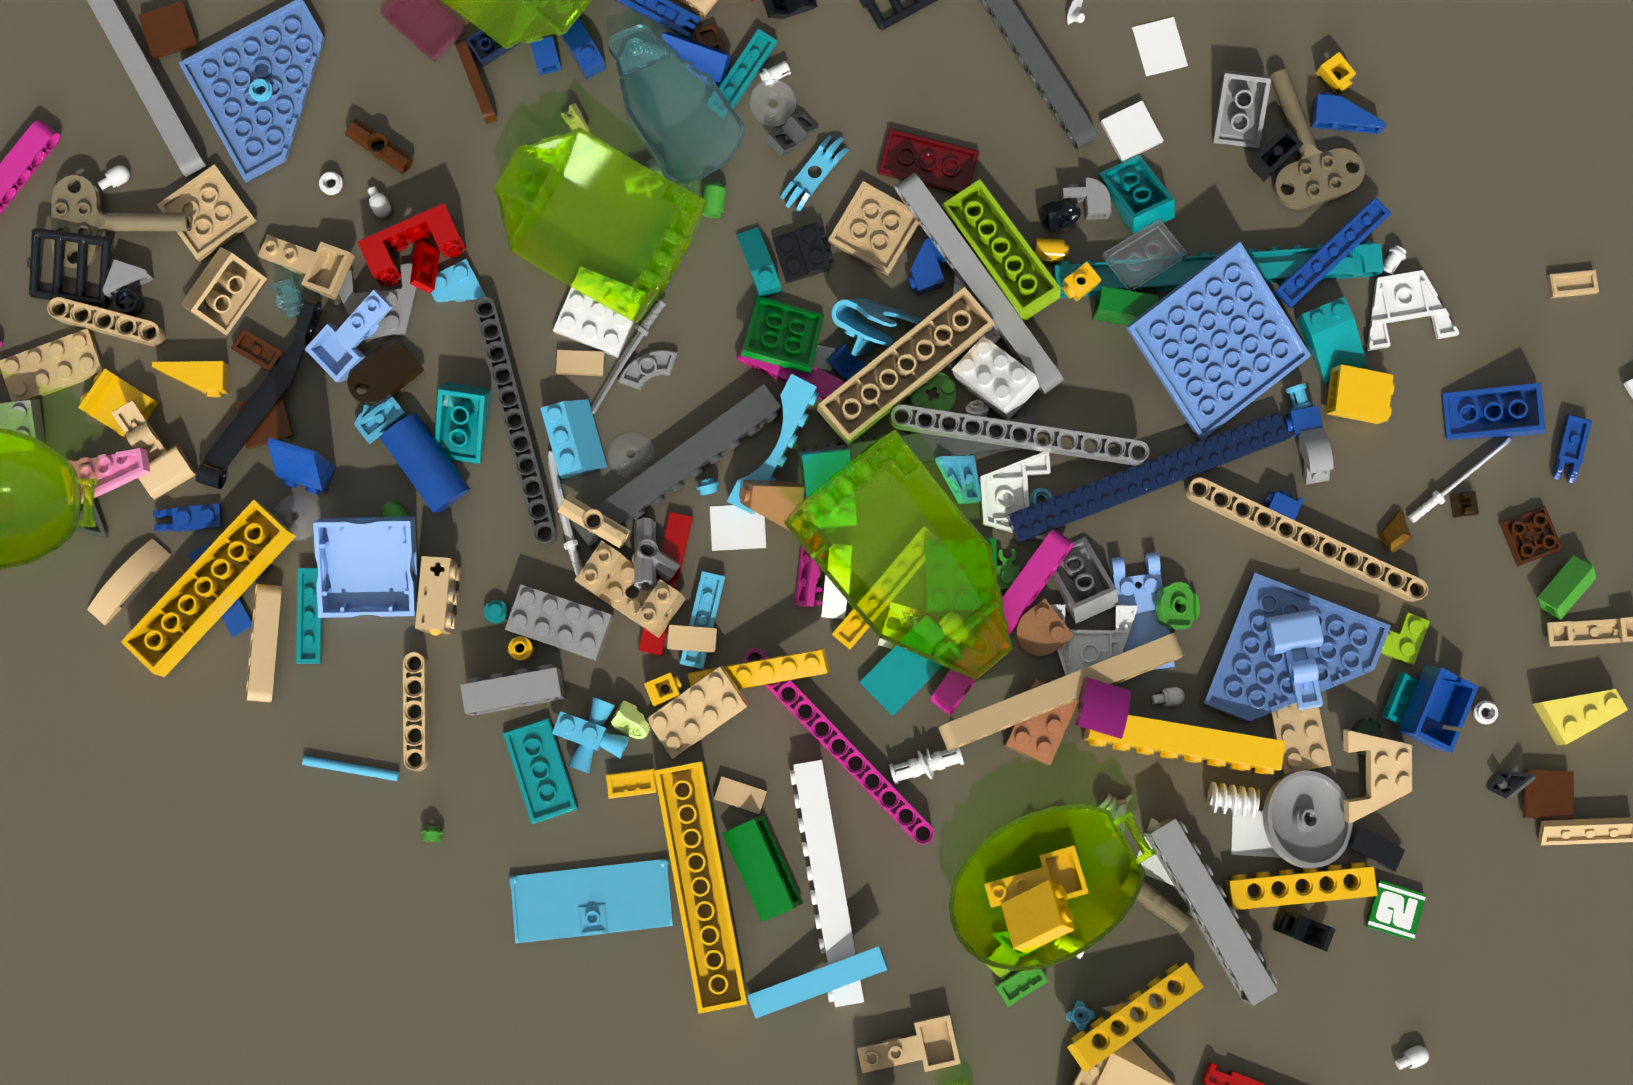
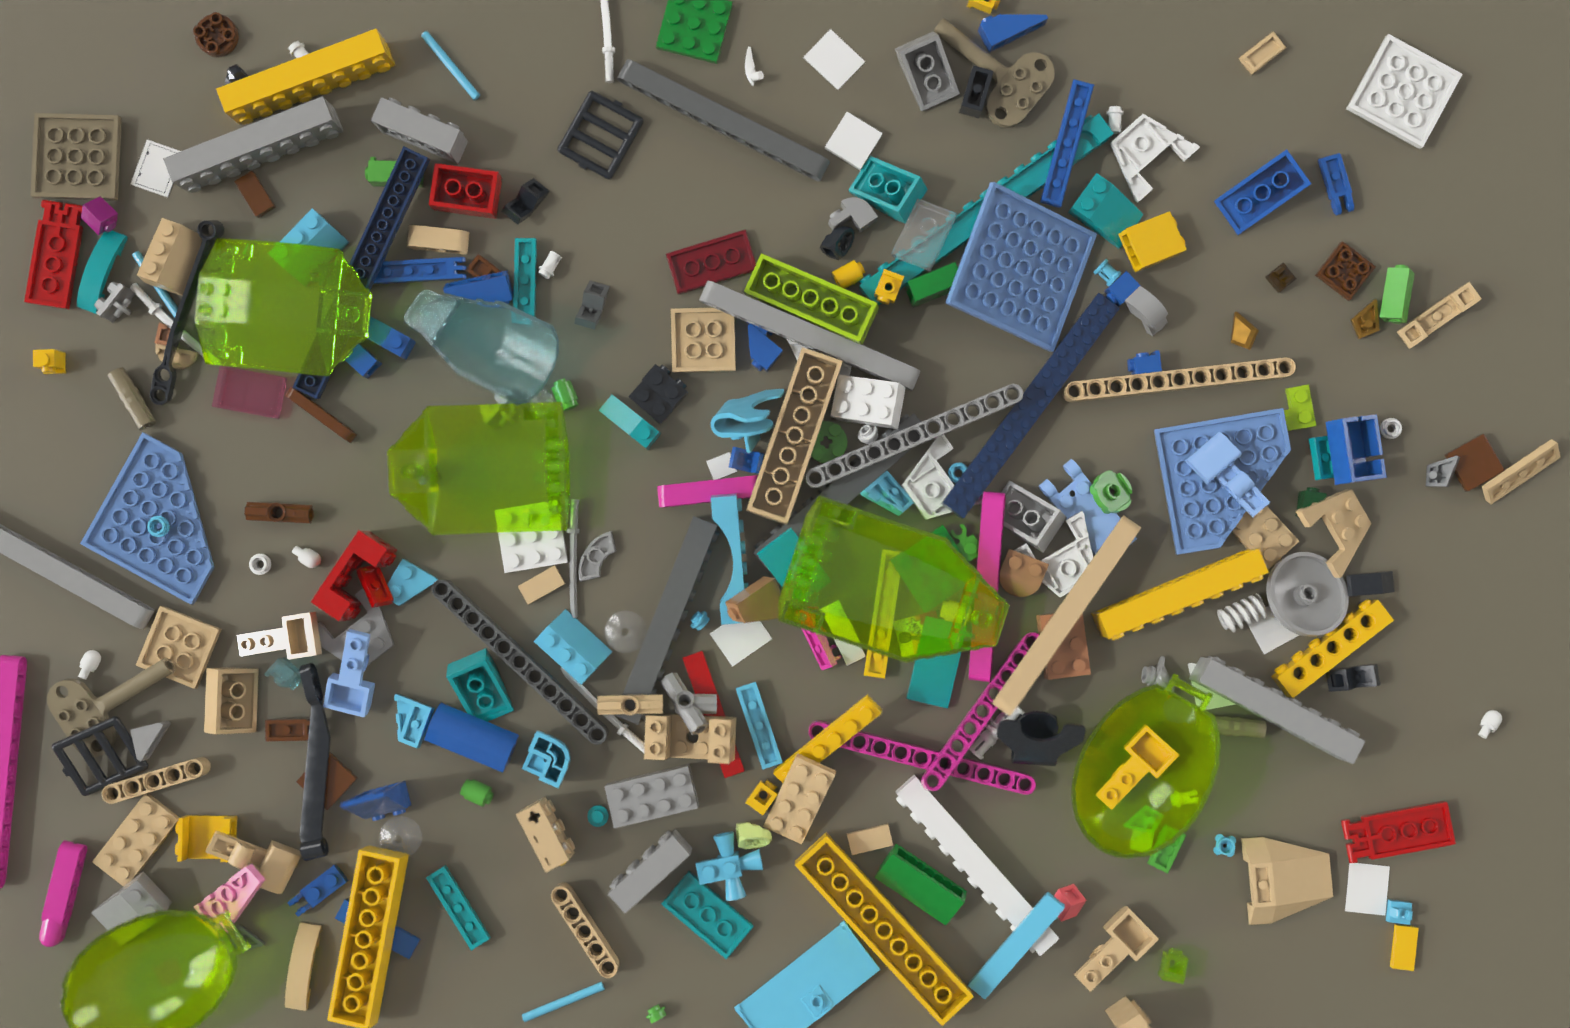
camera: 25 degrees left, 5 degrees up
black wheel [113,288,144,317] -> none
reddish brown tile [138,0,198,60] -> none
yellow slope [152,361,229,397] -> none
tan beam [246,584,282,702] -> none
light blue tile [313,516,418,618] -> none
dark brown tile [347,336,424,406] -> none
yellow brick [508,636,535,662] -> none
piece [561,103,590,139] -> none
yellow plate [606,768,657,799] -> none
tan tile [667,625,717,653] -> none
green plate [741,296,824,374] -> none
clear dish [750,79,796,126] -> none
medium azure piece [780,135,849,212] -> none
yellow brick [1001,880,1075,953] -> none
yellow brick [1067,962,1204,1072] -> none
magenta slope [1075,677,1131,739] -> none
white cylinder [1151,687,1185,707] -> none
tile [1365,880,1426,941] -> none
white sword [1408,438,1511,523] -> none
light yellow wedge [1533,689,1628,745] -> none
none -> medium azure brick [522,730,571,788]
none -> dark pink beam [921,632,1039,791]
none -> black piece [997,711,1086,766]
none -> coral panel [1054,884,1087,922]
none -> pearl gold piece [1351,299,1380,339]

